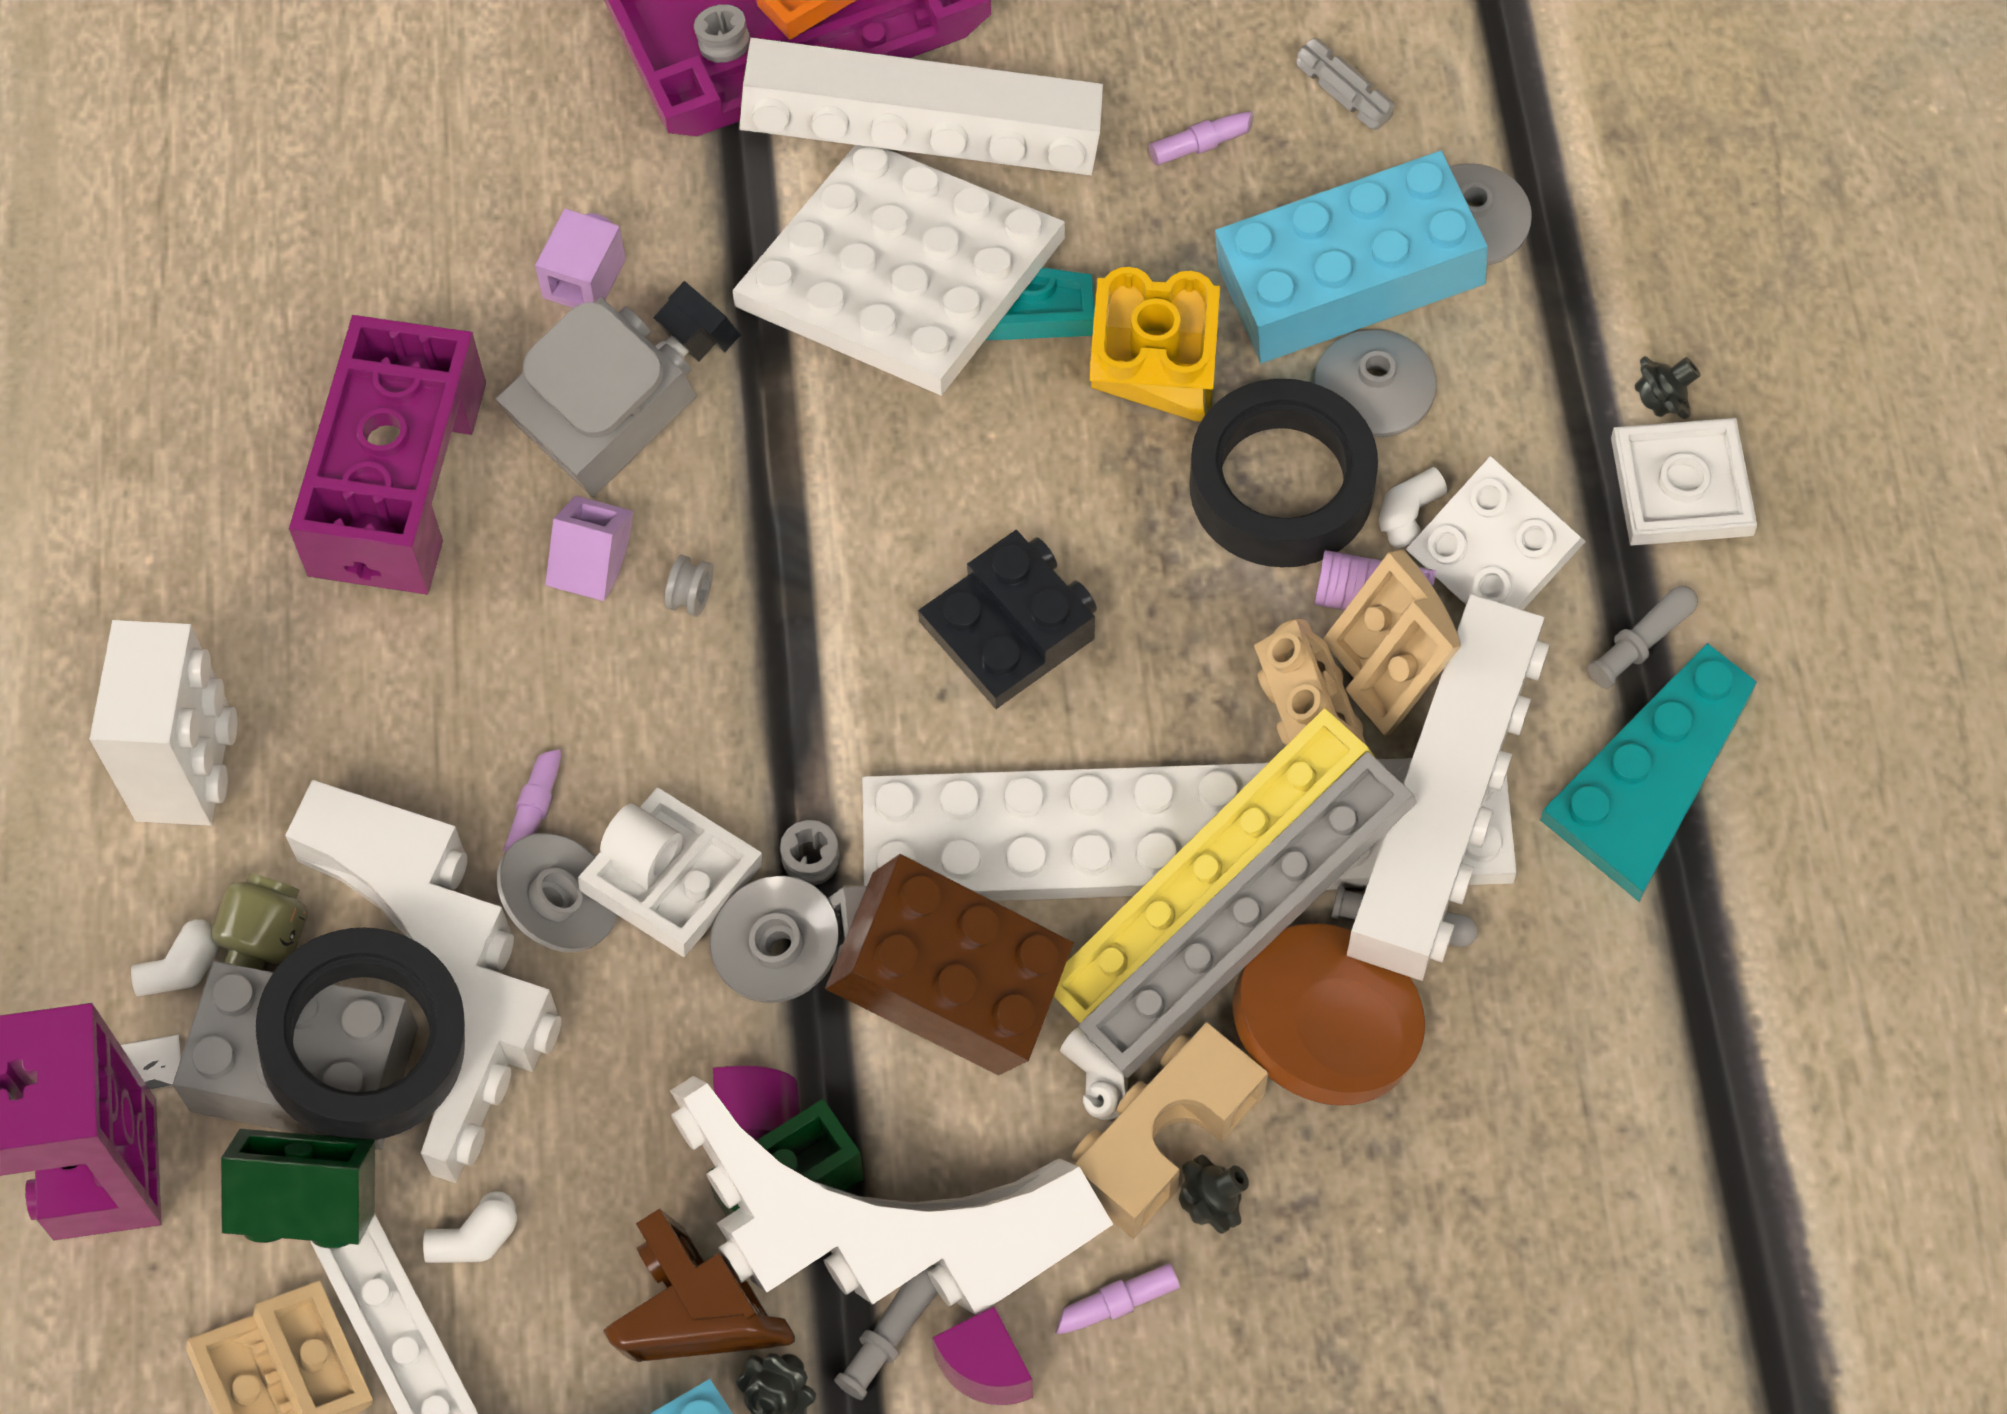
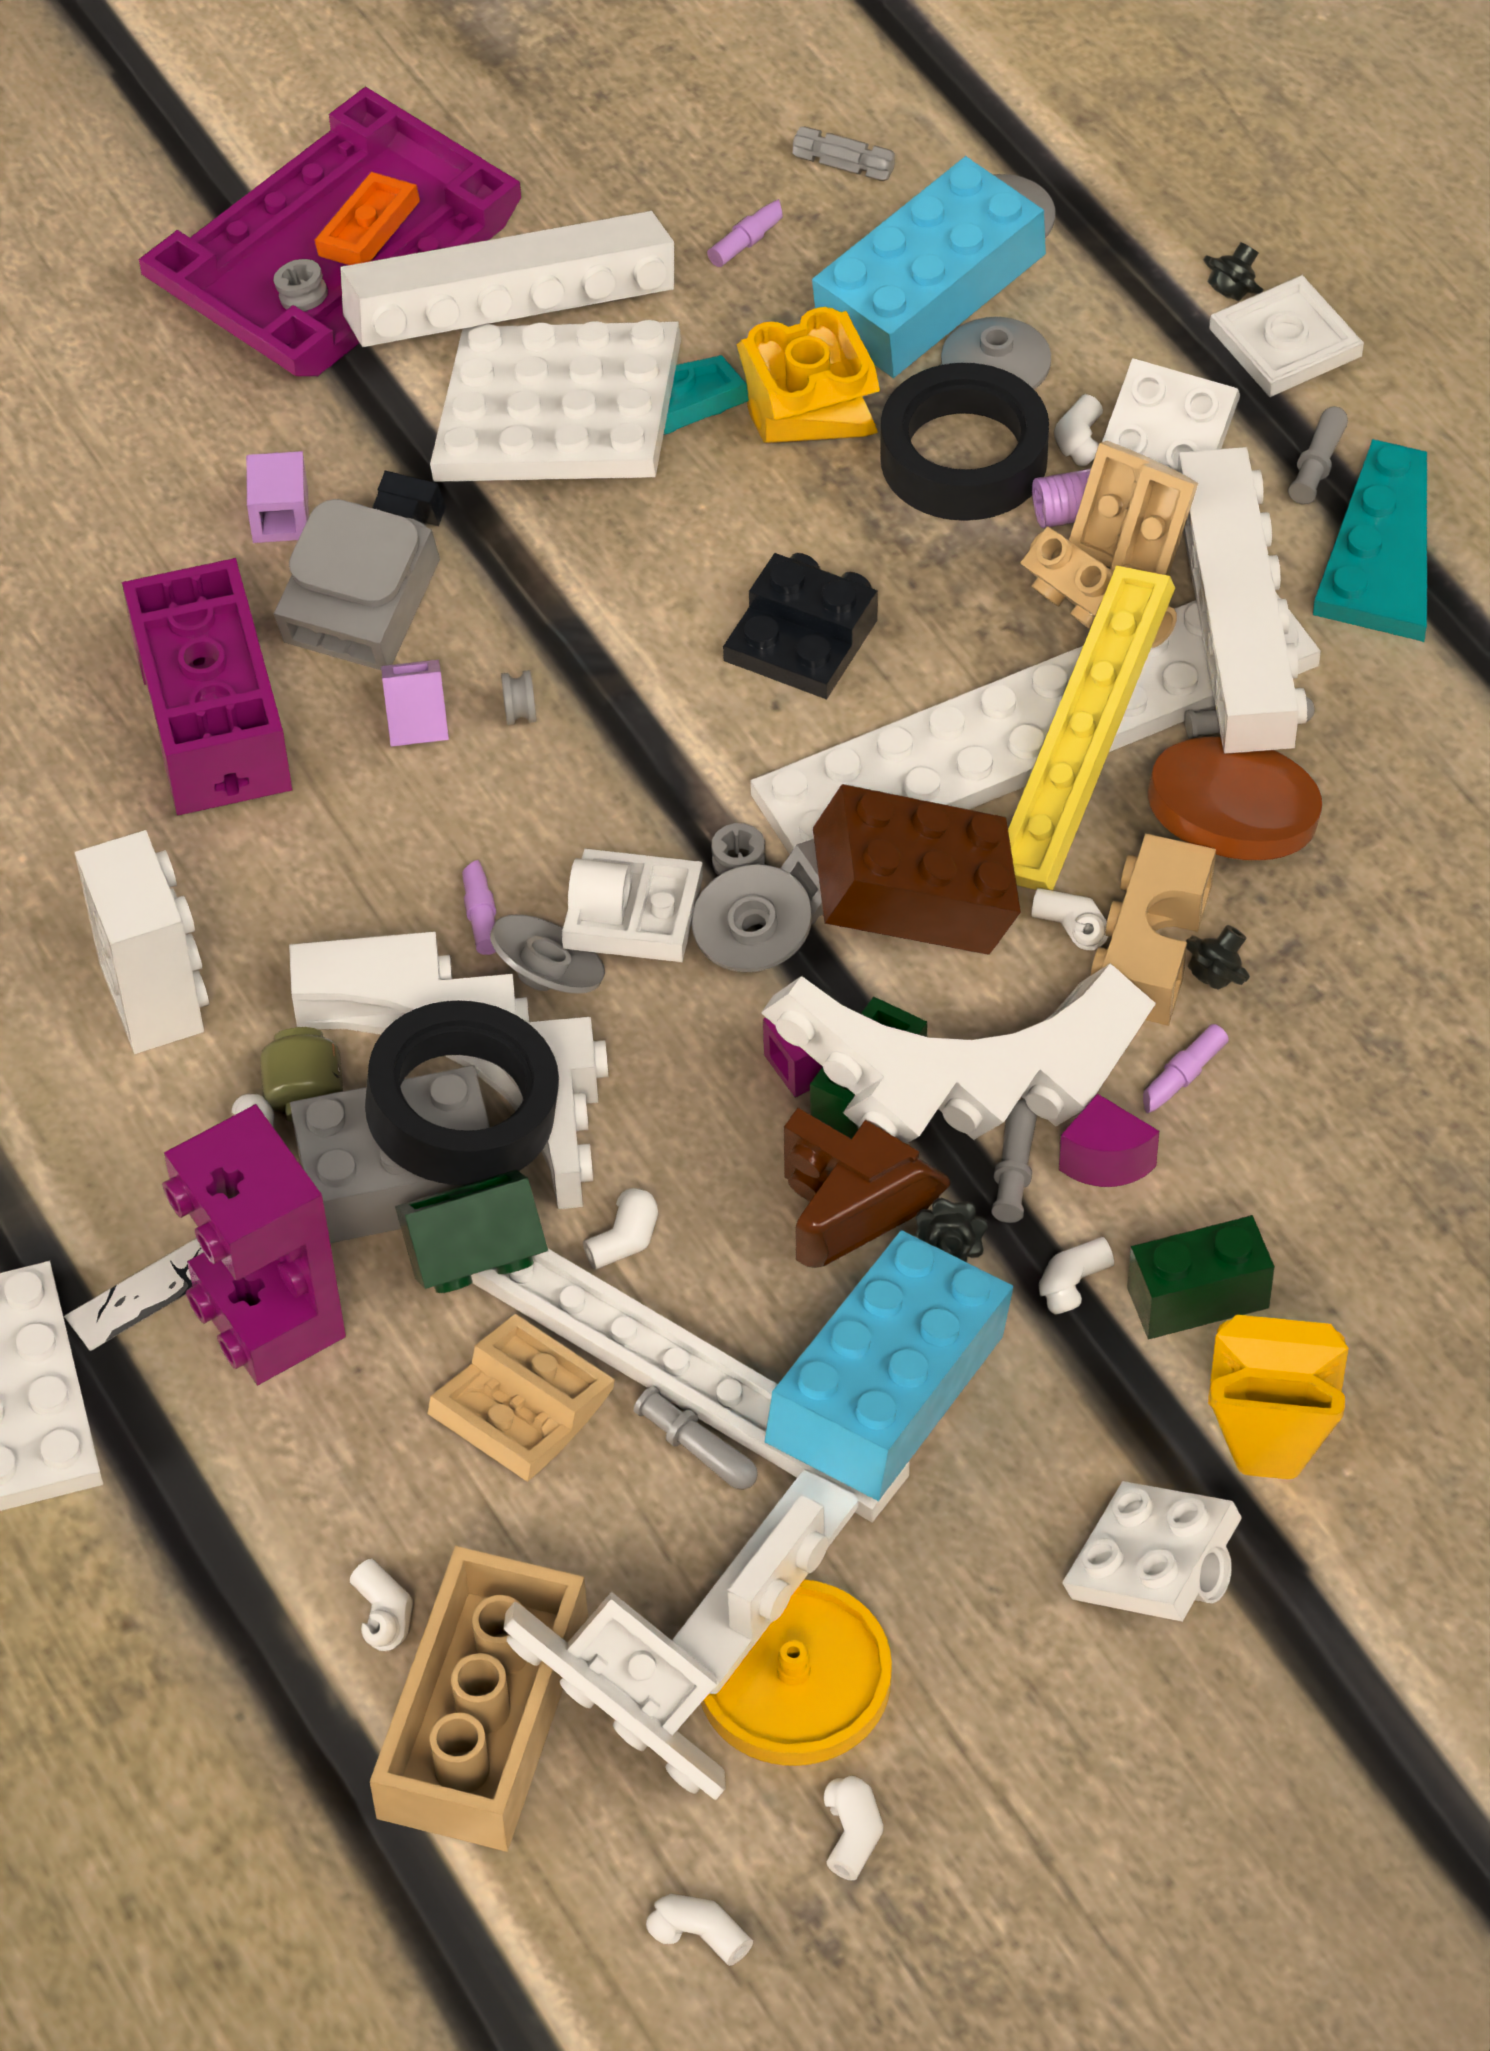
camera: 25 degrees left, 10 degrees down
light grey plate [1078,751,1417,1079] -> none

